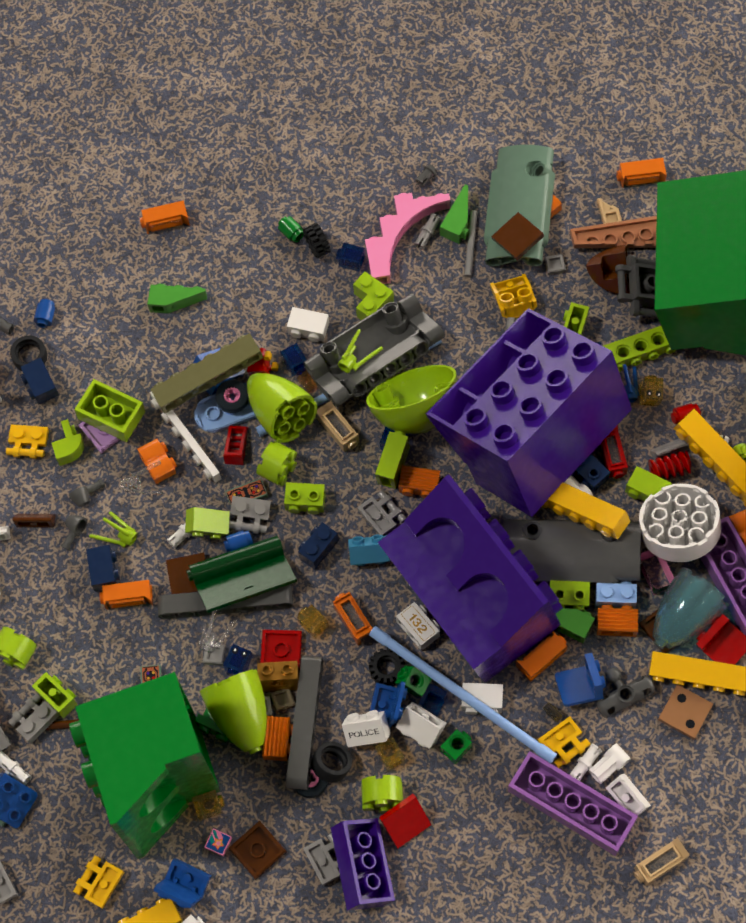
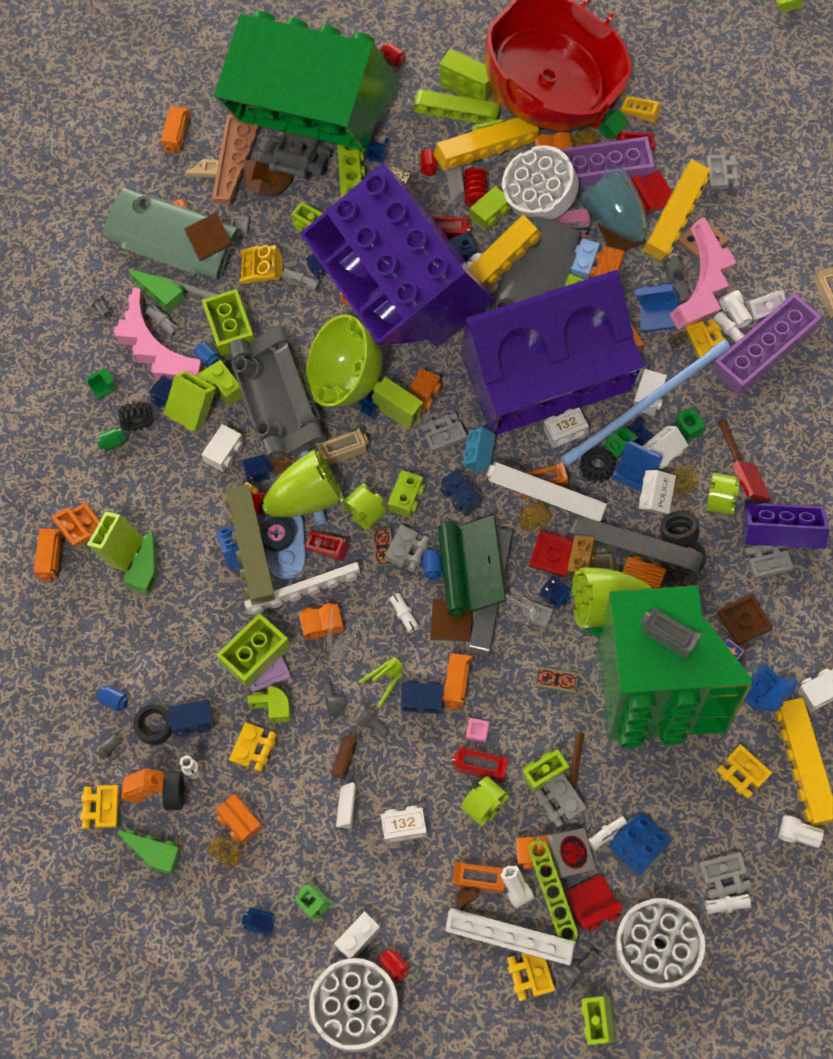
camera: 75 degrees left, 0 degrees up
lime brick [185,507,230,539] -> none
lime plant [338,329,383,373] -> none
none -> orange slope [52,502,100,547]
none -> green panel [86,368,117,400]
none -> lime brick [87,511,143,571]
none -> lime brick [163,370,216,431]
none -> blue brick [194,342,222,368]
none -> lime brick [201,289,254,357]
none -> clear blue panel [366,137,390,164]
none -> red window [452,747,508,783]
none -> bright pink tile [466,718,490,743]
none -> white brick [487,462,607,522]
none -> dark grey window [640,607,702,660]
none -> bright pink arch [670,217,736,330]
none -> reddish brown bar [718,419,744,462]

